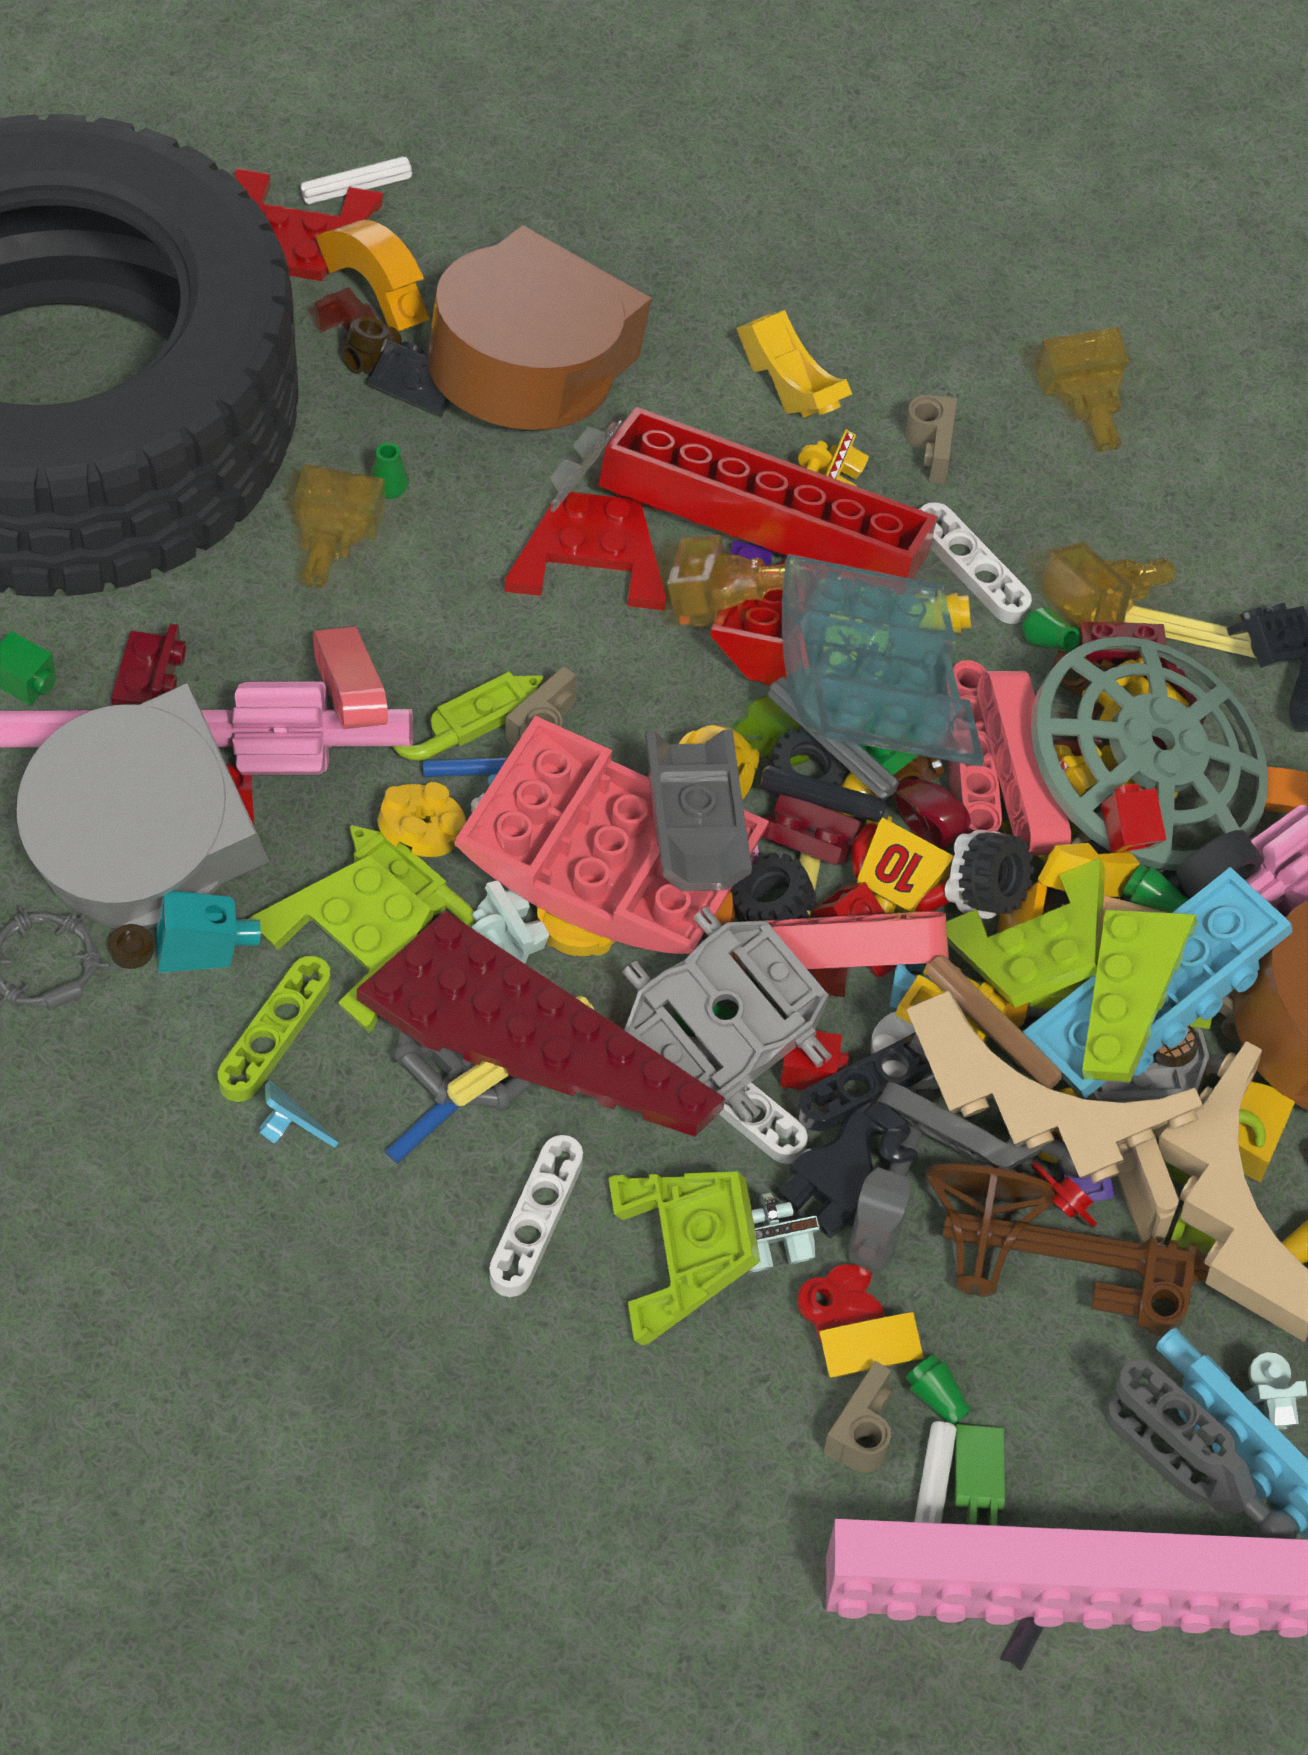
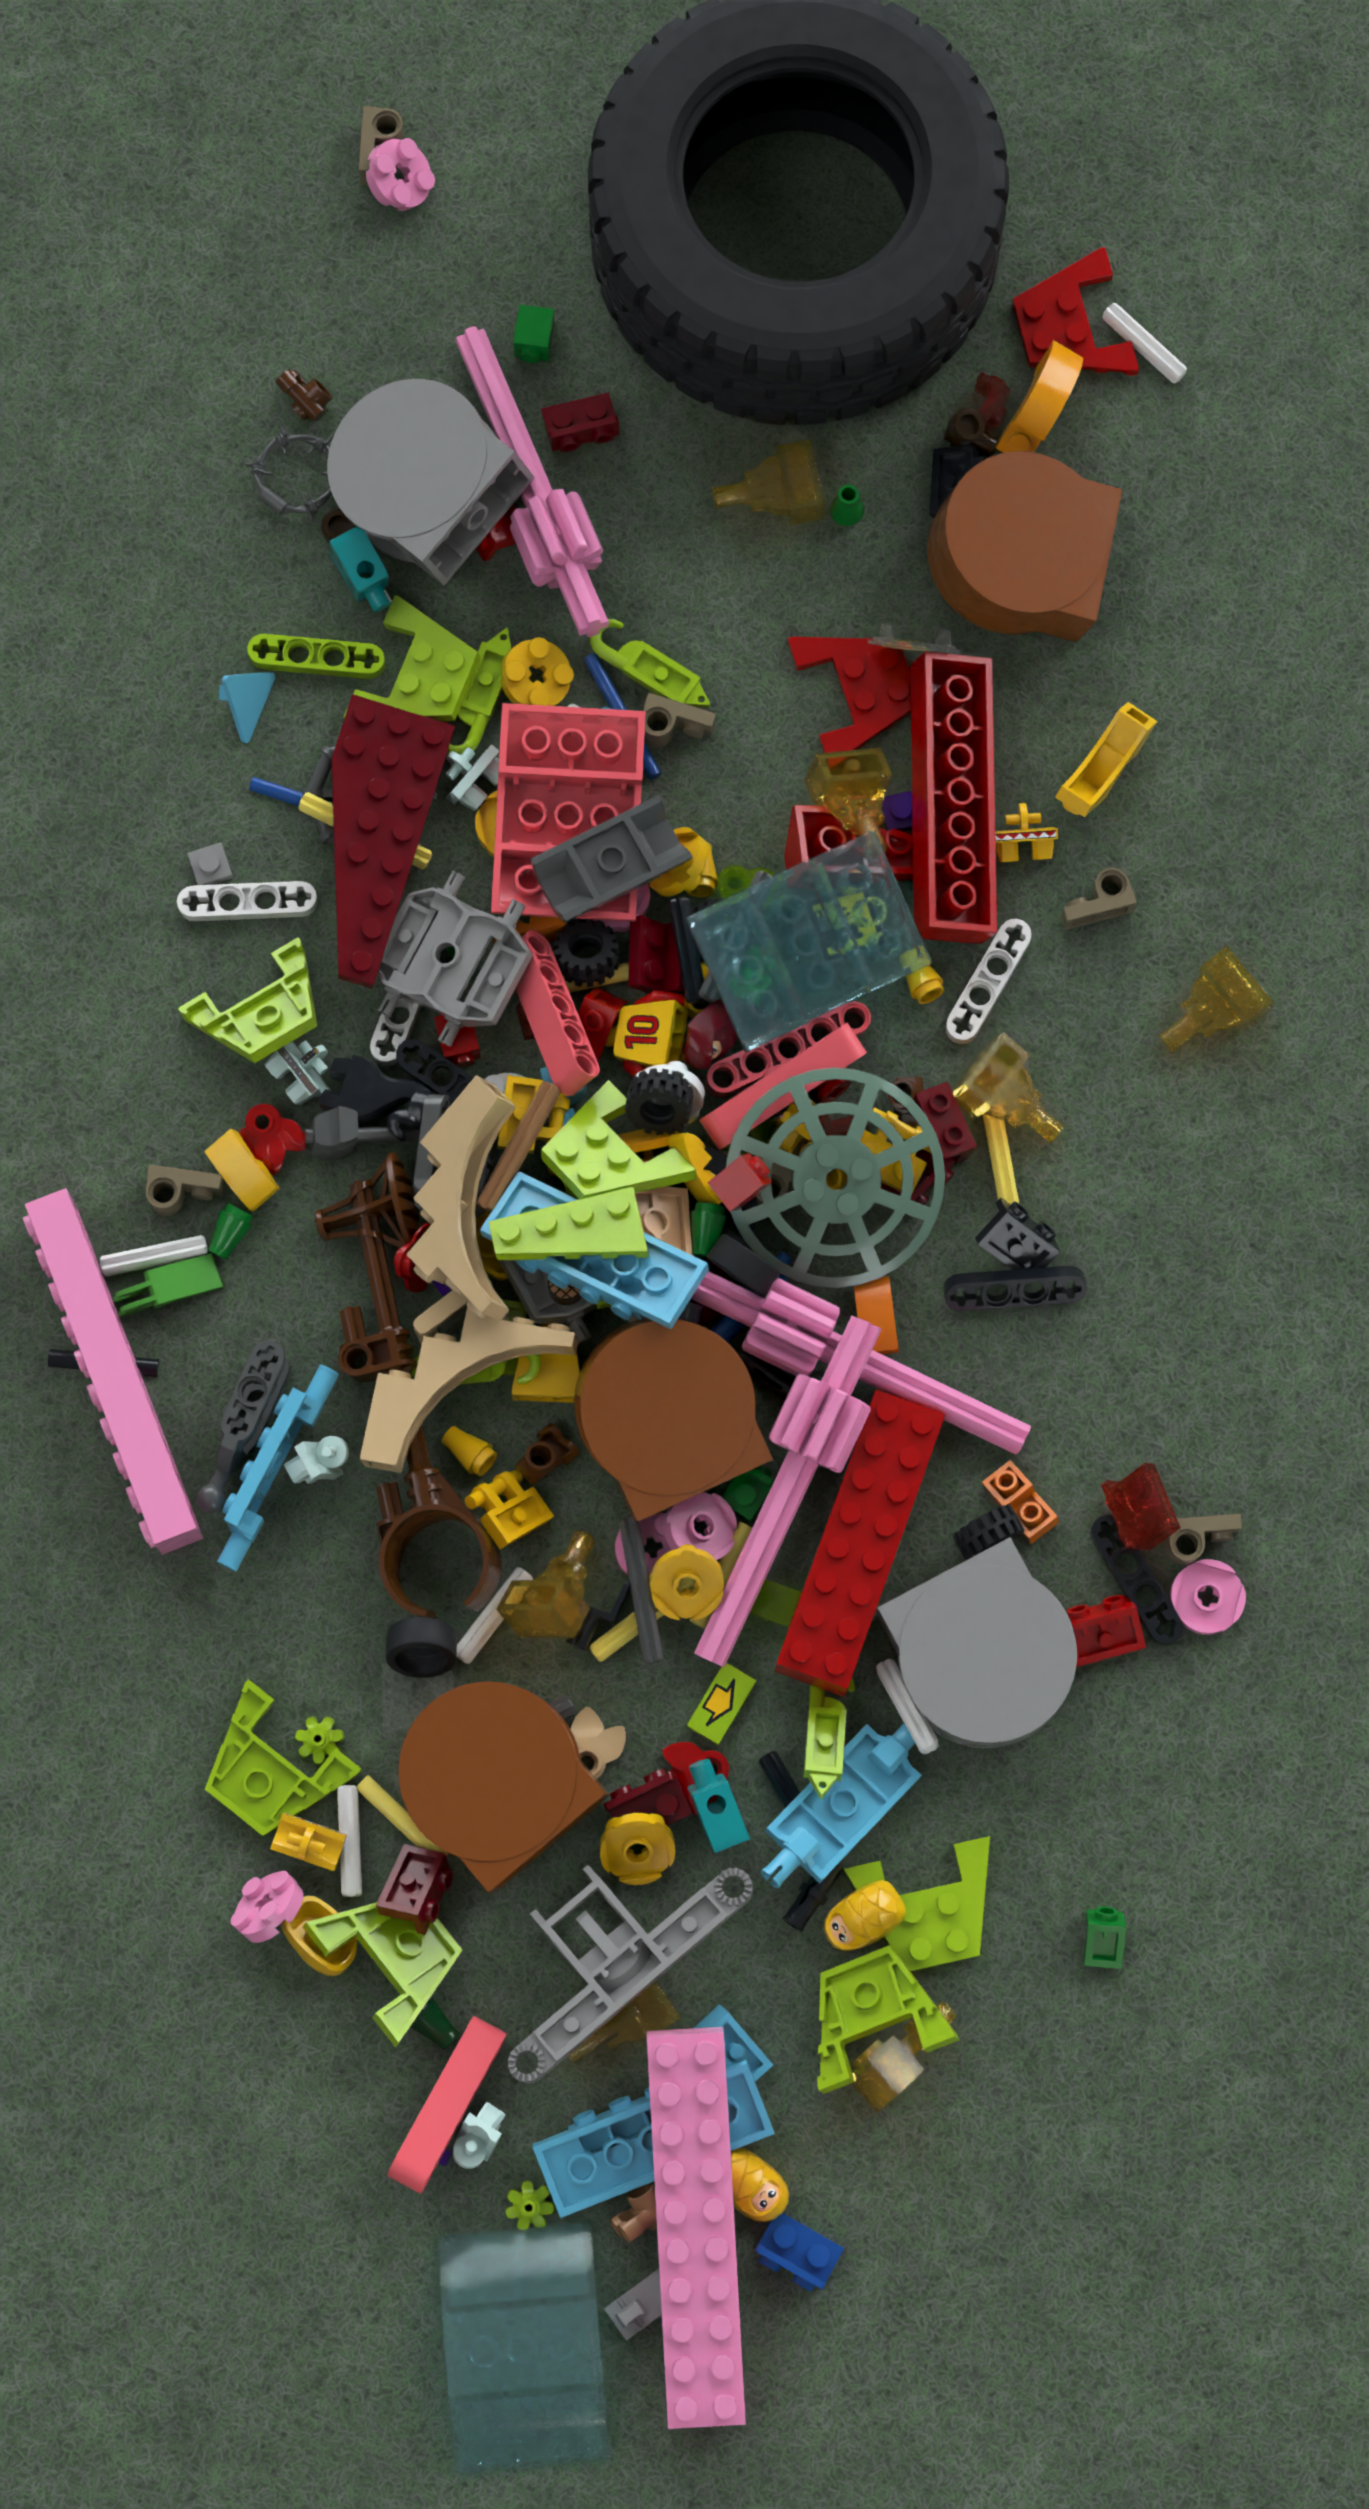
camera: 70 degrees right, 20 degrees up
coral beam [313,626,388,729] -> none
green cone [1022,607,1081,652] -> none
none -> light grey plate [187,842,233,885]

